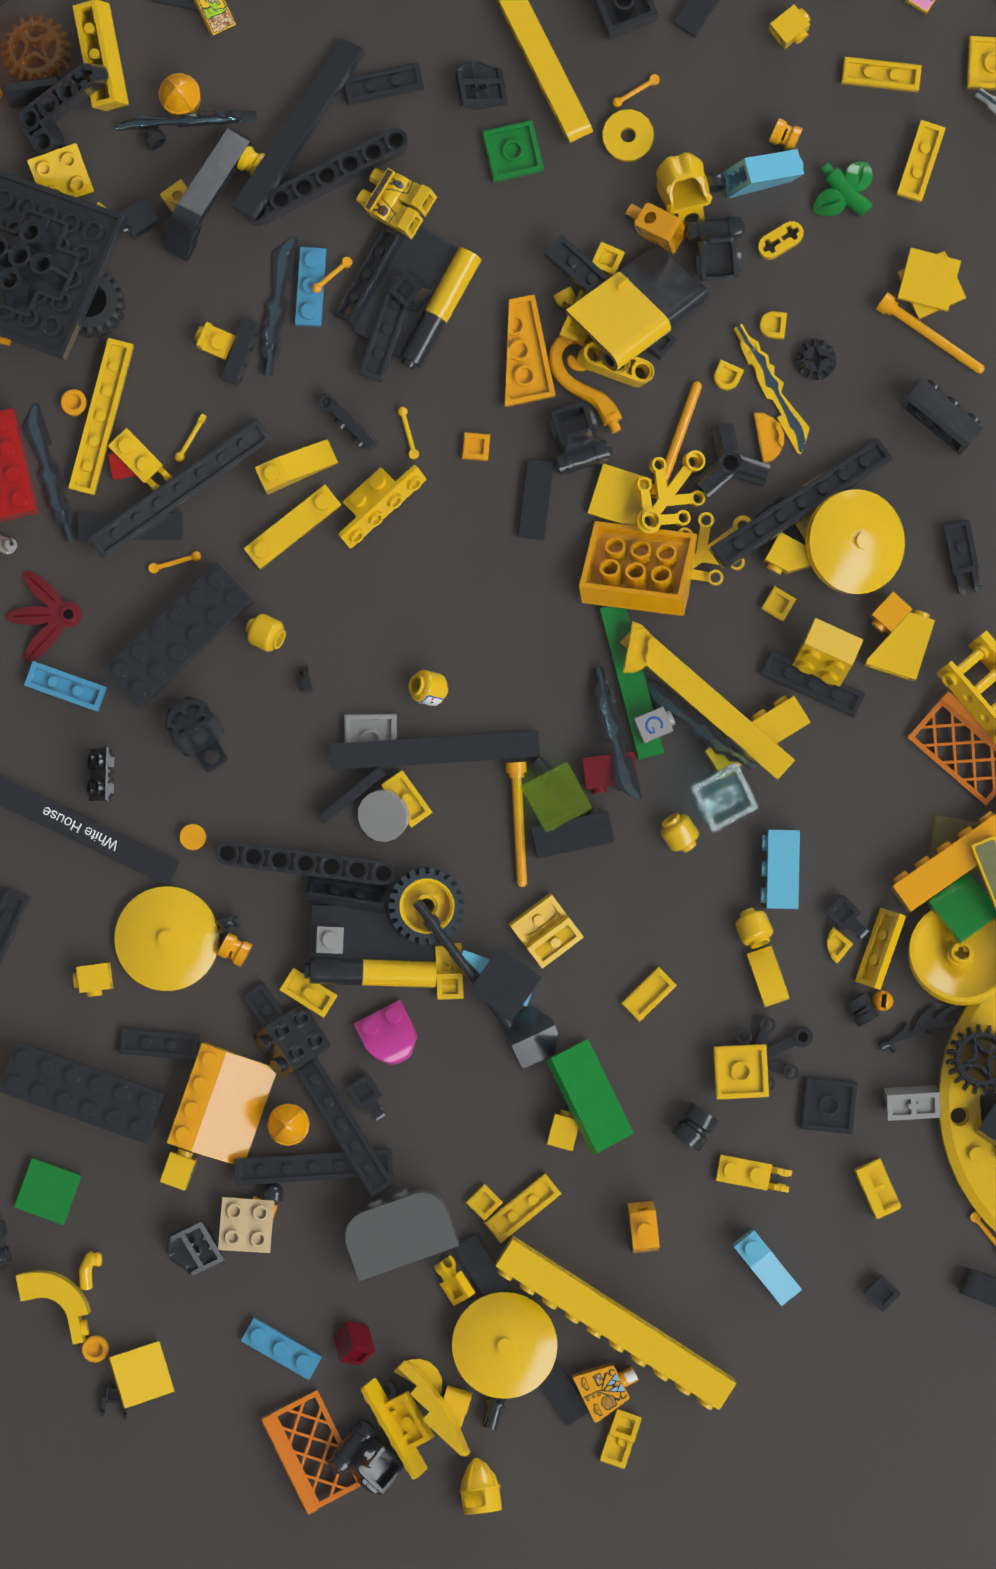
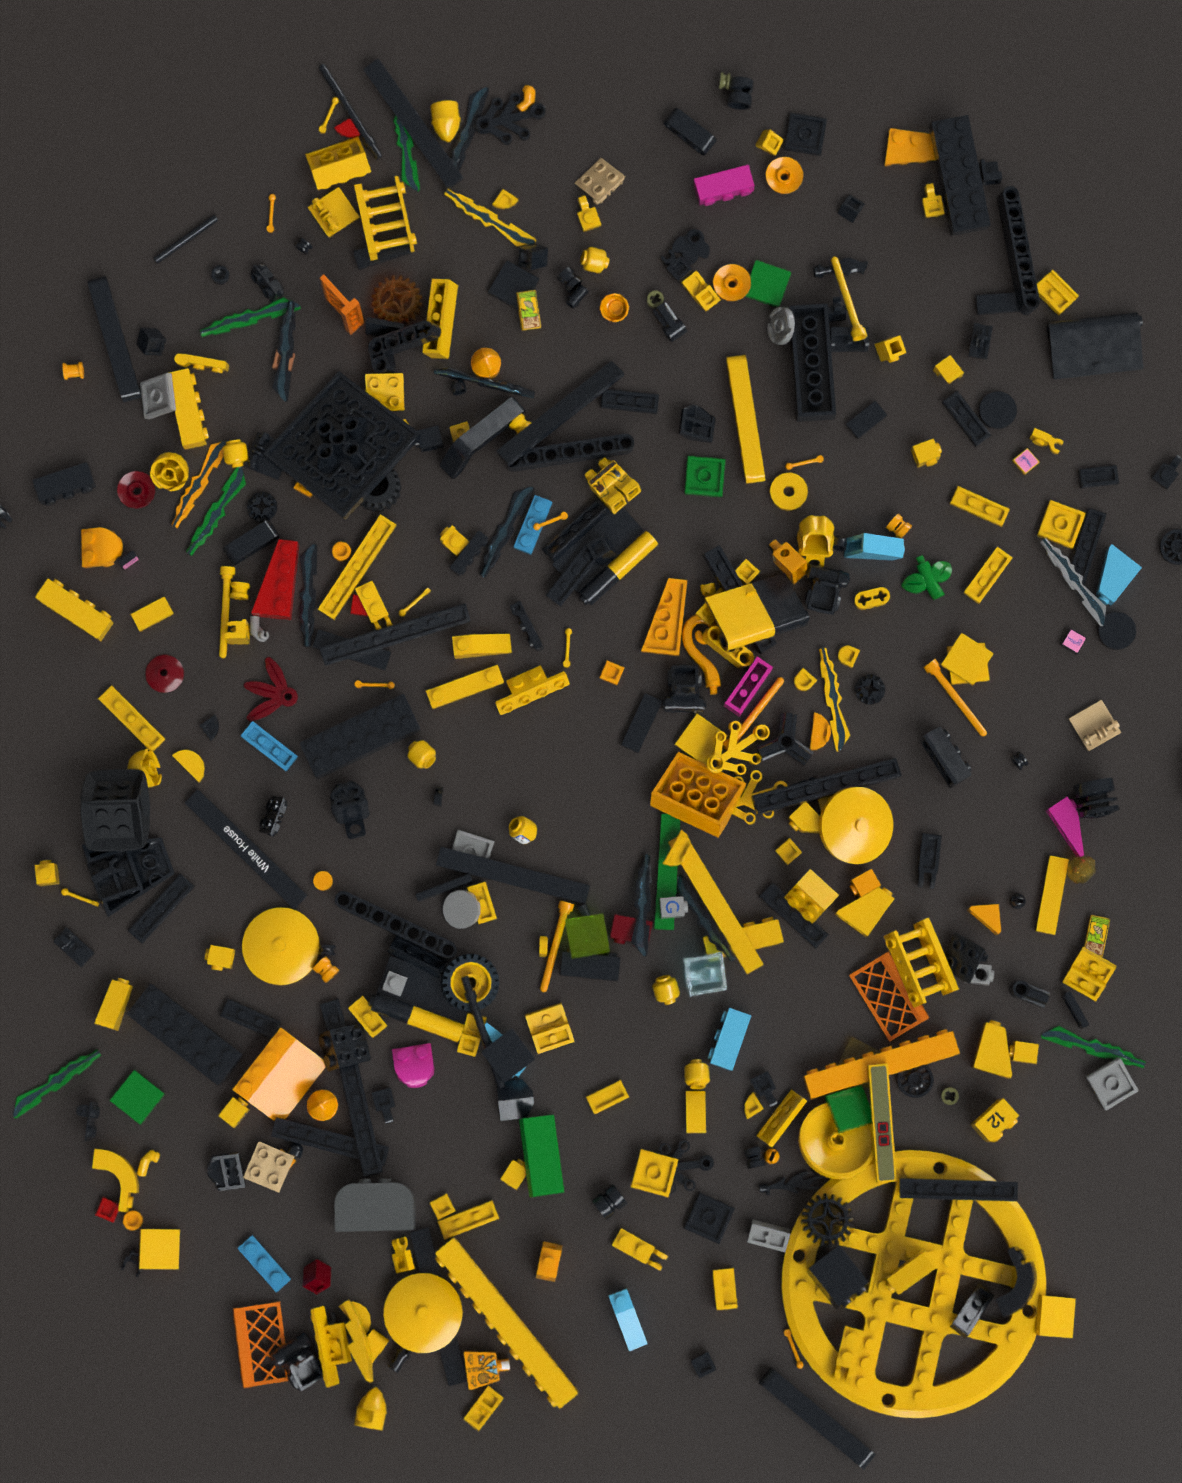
camera: 15 degrees right, 5 degrees down
none -> red tile [95,1197,119,1223]
none -> yellow tile [539,936,548,957]
none -> dark pink brick [724,656,773,717]

